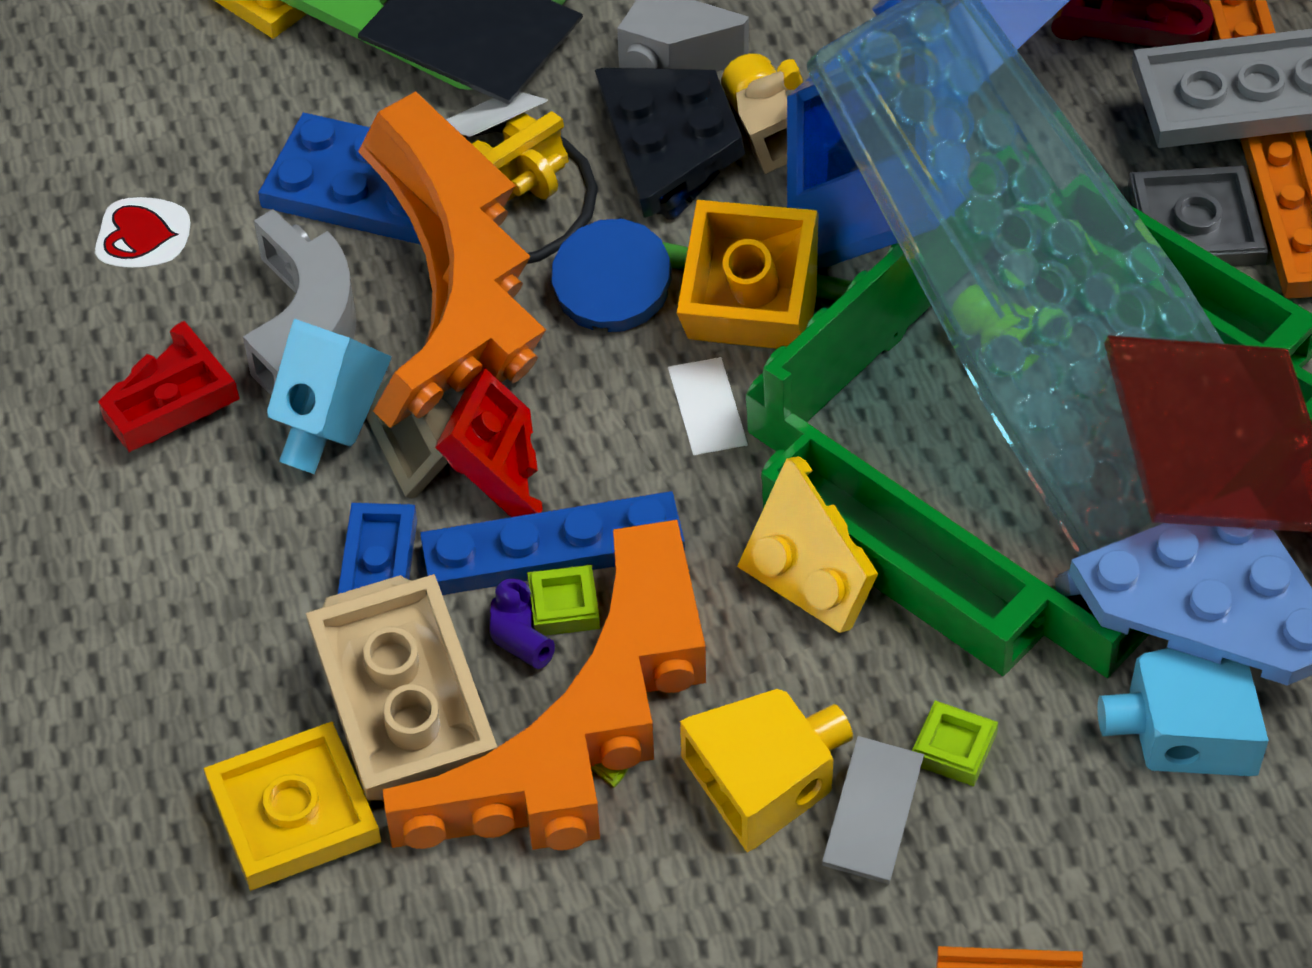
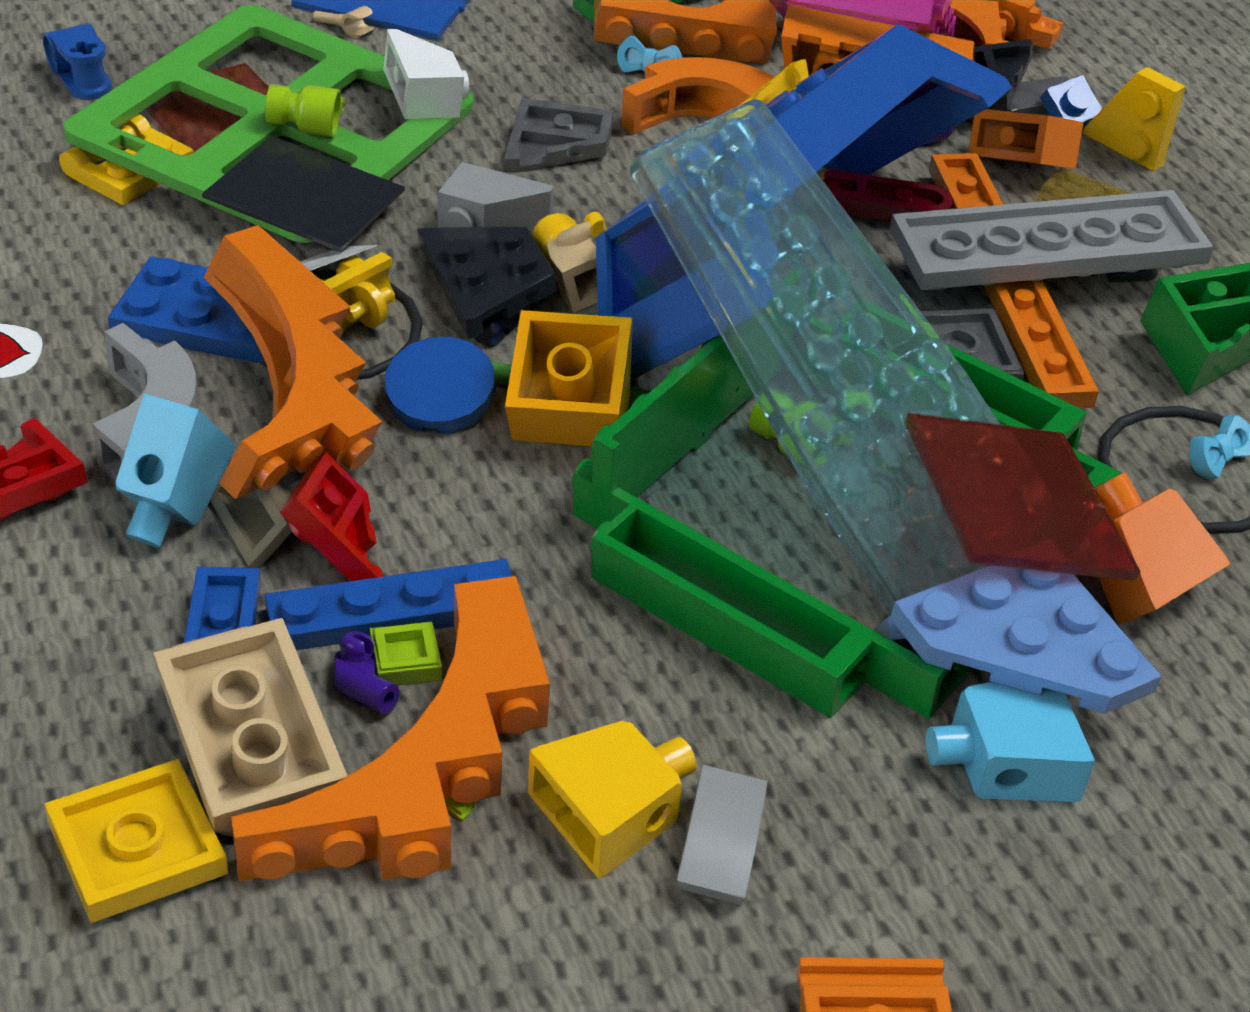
camera: 10 degrees left, 10 degrees down
white sticker [668,357,748,455] -> none
yellow wing [737,456,878,633] -> none
lime tile [912,700,998,787] -> none

